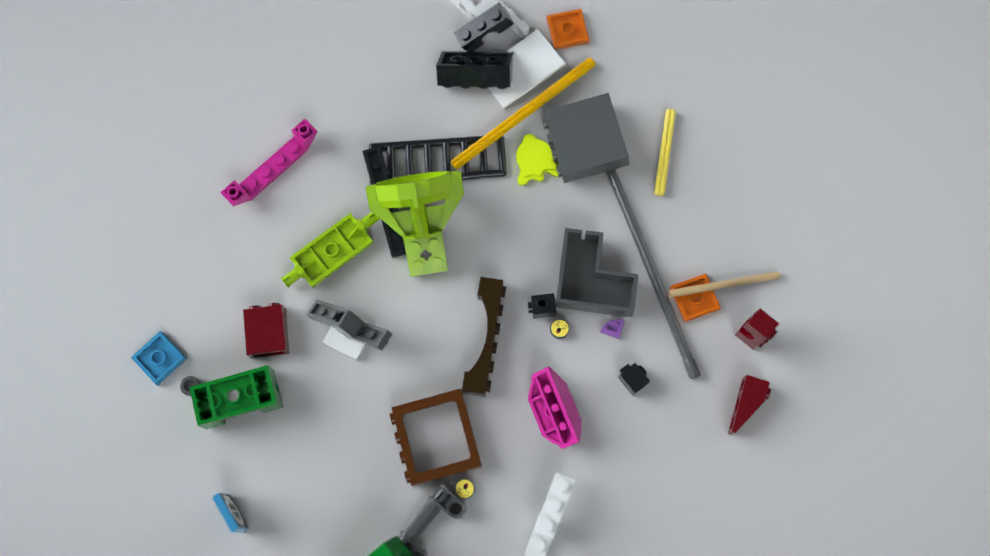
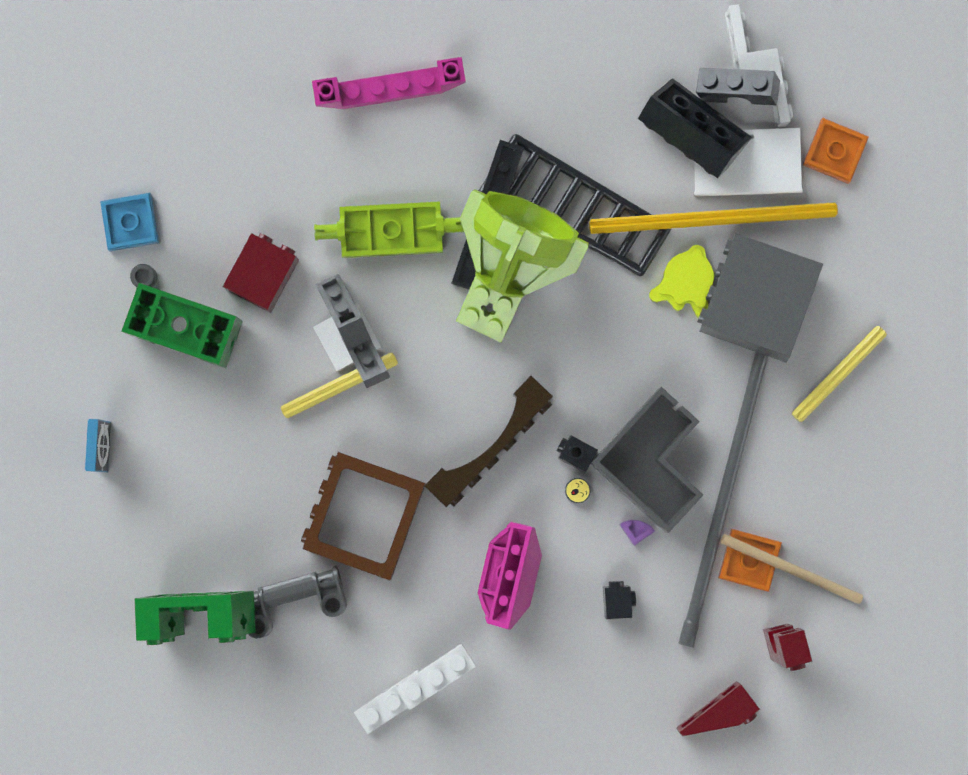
camera: 30 degrees right, 10 degrees up
light yellow tile [455,479,475,499] -> none
none -> light yellow axle [281,353,398,418]

